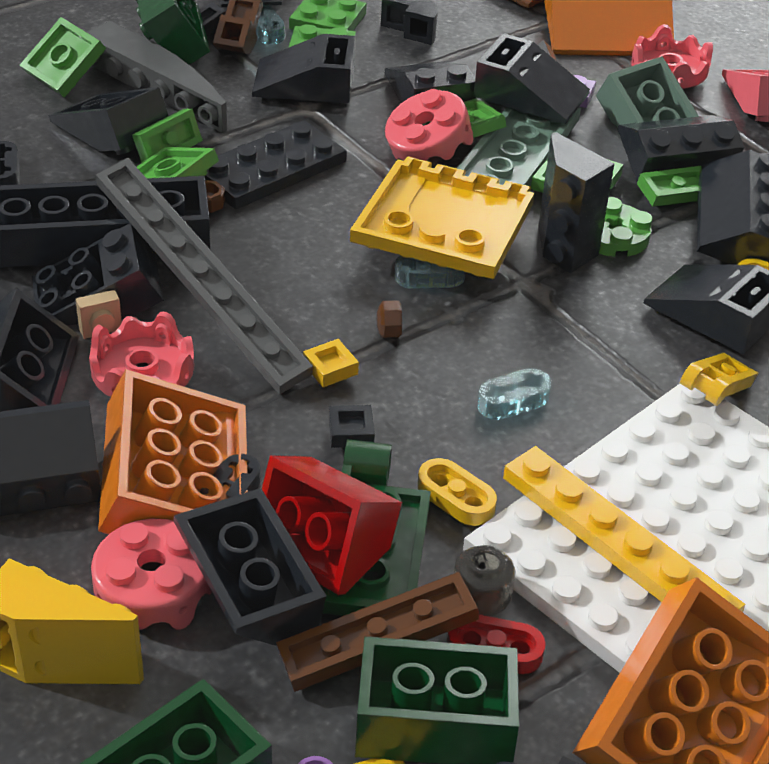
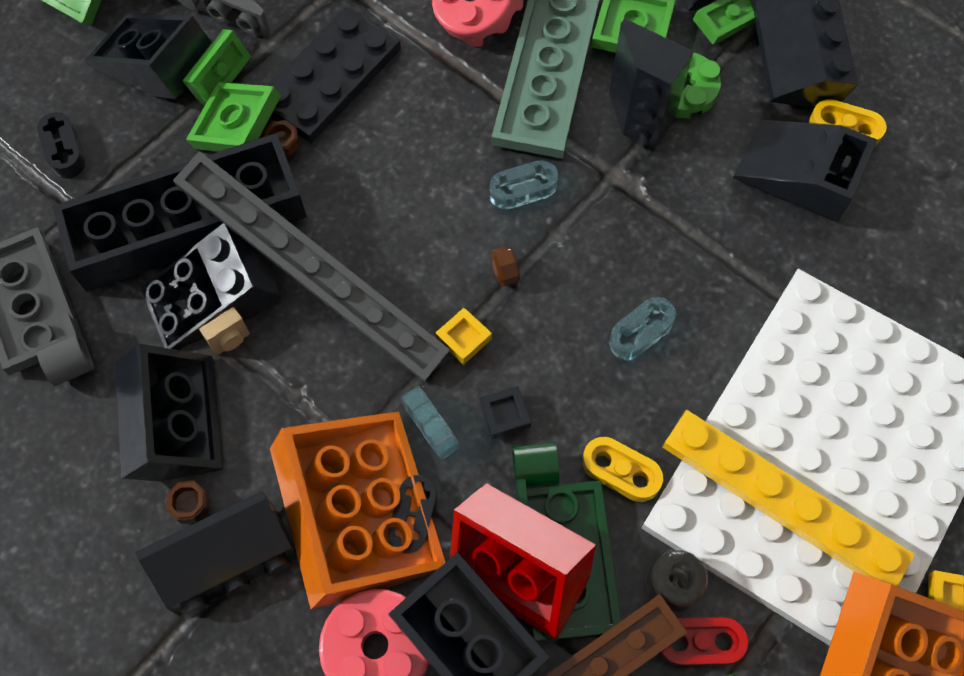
camera: 10 degrees left, 25 degrees up
coral plate [89,311,194,397] -> none
yellow hinge [350,156,534,279] -> none
yellow plate [680,353,758,406] -> none
none -> clear light blue beam [400,386,460,460]

